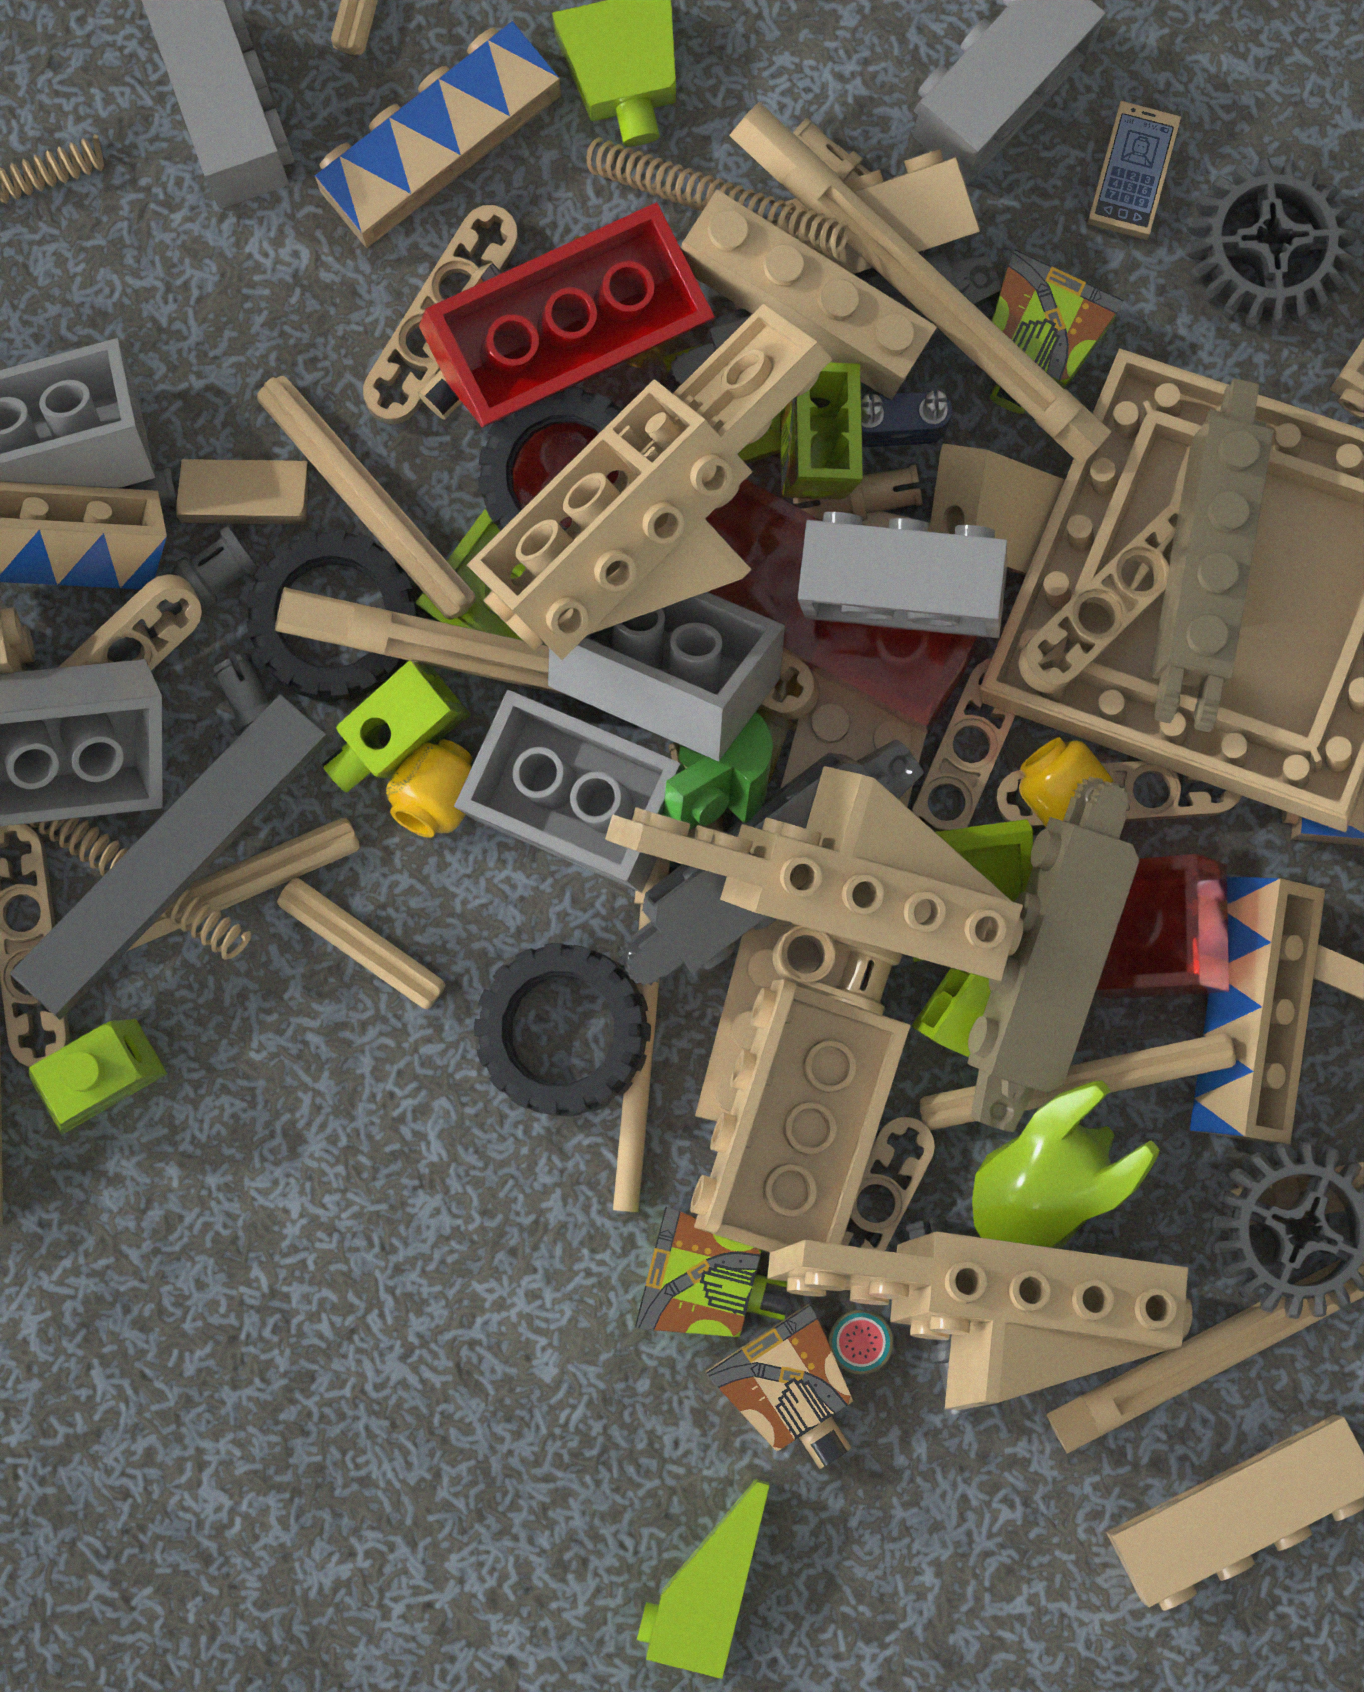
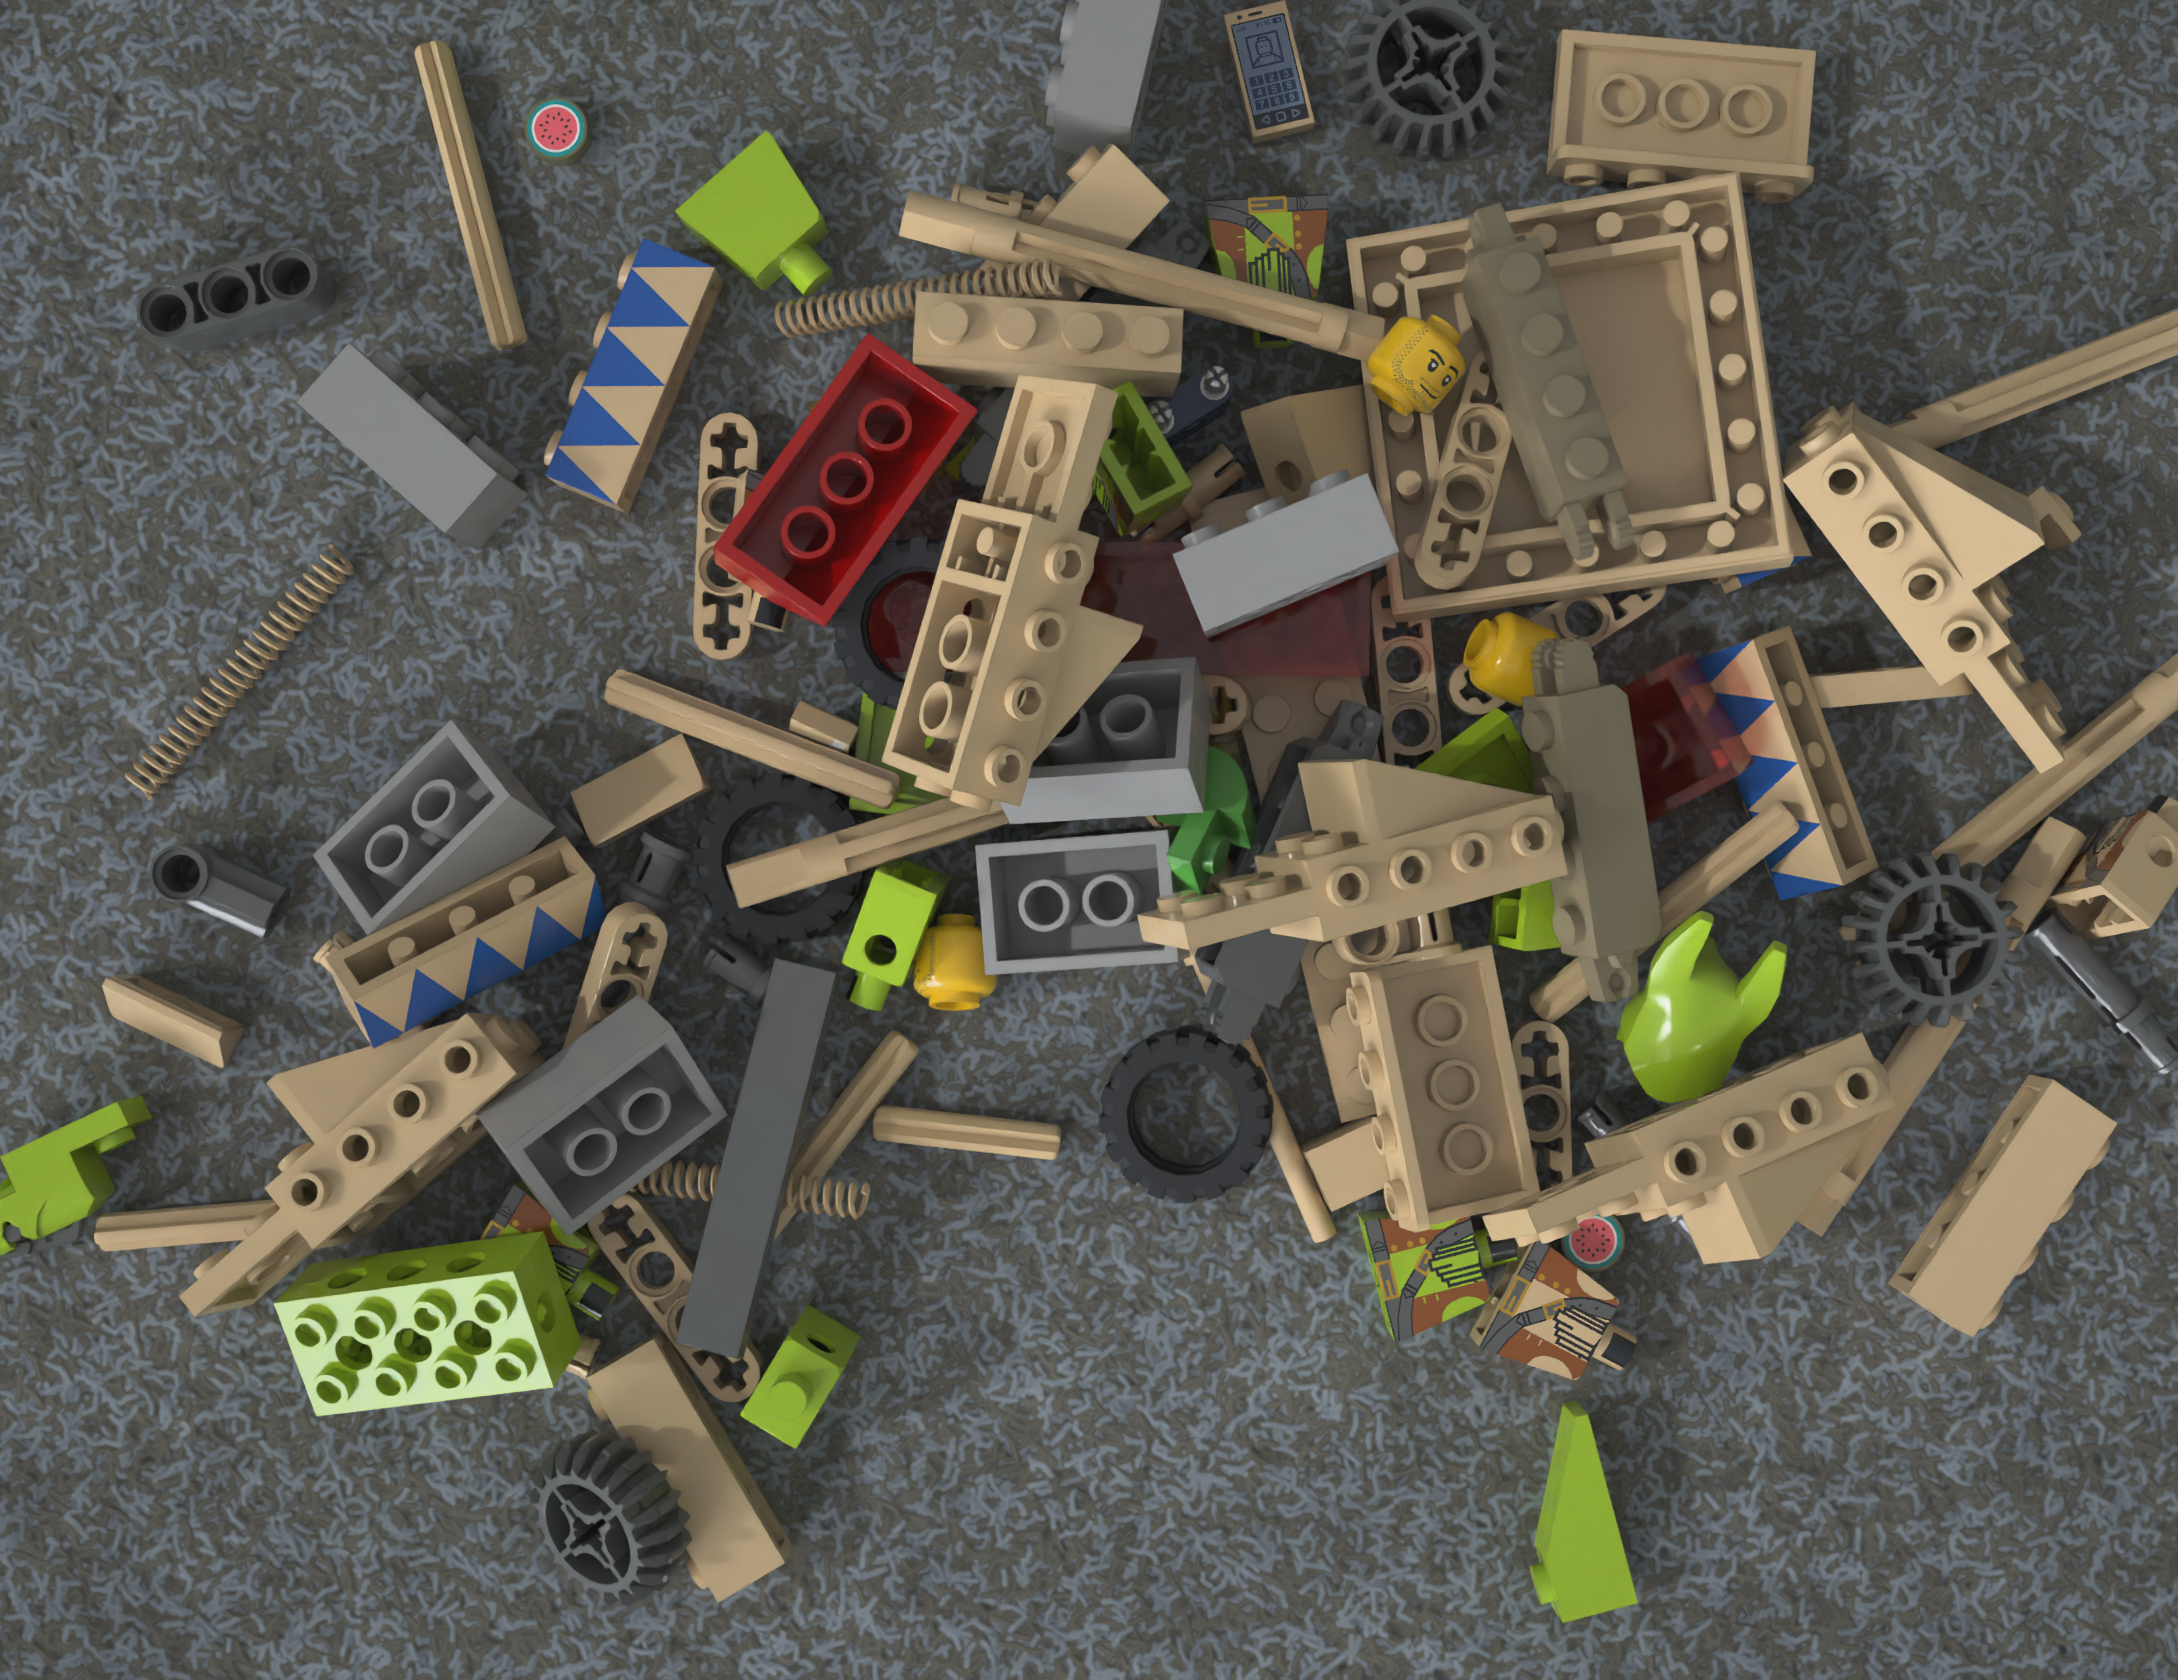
camera: 30 degrees left, 5 degrees up
none -> tan tile [789,701,859,756]
none -> tan brick [1300,1116,1390,1212]
none -> yellow head [1367,314,1466,417]

